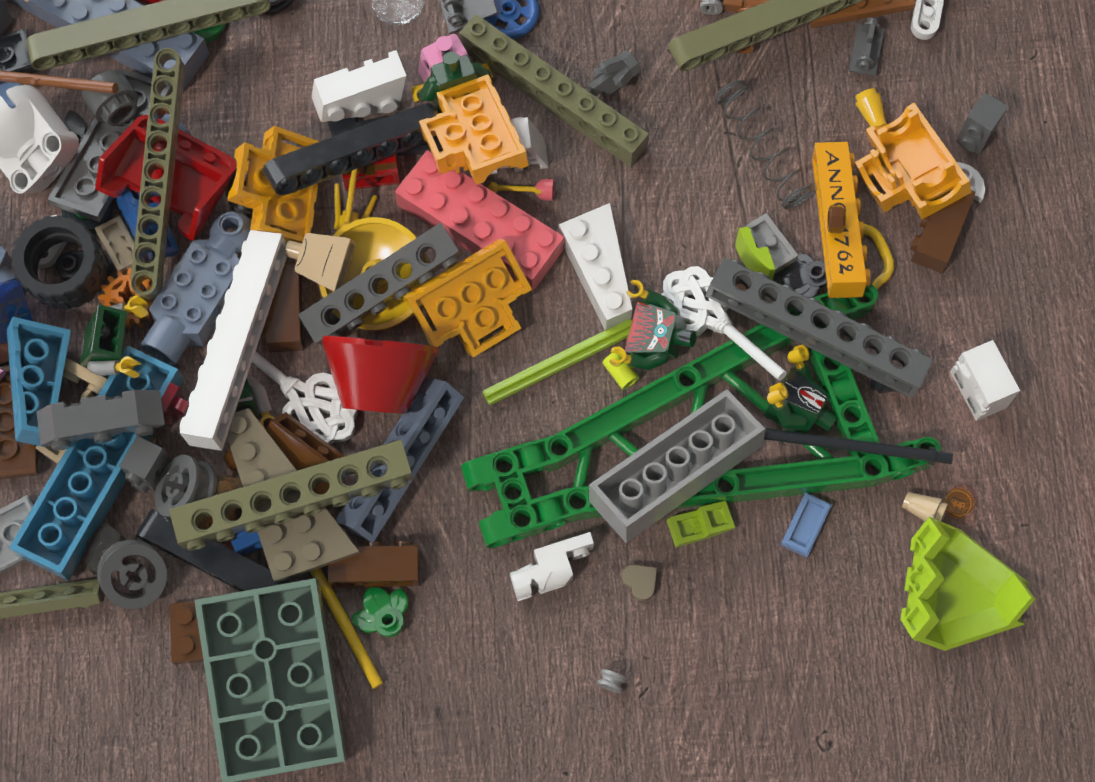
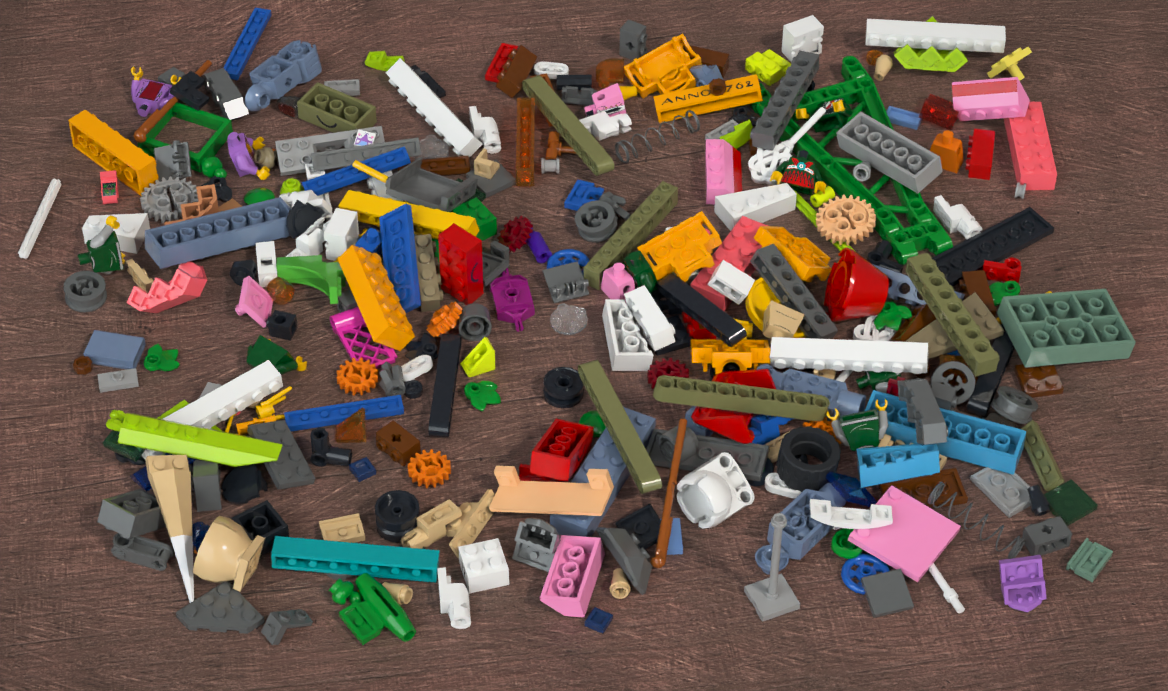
camera: 95 degrees left, 25 degrees down
dark tan tile [621,565,657,602] -> none
black bar [764,428,953,465] -> none
none -> black axle [557,75,592,90]
none -> blue plate [564,180,604,211]
none -> dark grey wheel [575,200,617,242]
none -> white plate [579,111,632,141]
none -> bright pink torso [584,83,626,117]
none -> clear orange brick [596,58,624,90]
none -> white wedge [602,299,654,371]
none -> dark red gear [647,358,689,389]
none -> sand blue brick [689,64,724,87]
none -> bright pink slope [705,139,742,204]
none -> white brick [707,260,755,305]
none -> neon yellow plate [745,49,791,86]
none -> light nougat gear [816,195,876,246]
none -> light grey cone [853,161,871,181]
none -> white brick [865,19,1006,53]
none -> black piece [867,240,904,274]
none -> green plate [874,302,912,331]
none -> clear red bracket [919,94,959,130]
none -> orange torso [930,130,963,174]
none -> black plate [932,207,1054,287]
none -> bright pink slope [952,77,1030,121]
none -> red brick [965,128,995,180]
none -> red plate [983,257,1022,283]
none -> light yellow plate [987,47,1032,81]
none -> coral brick [1003,101,1057,190]

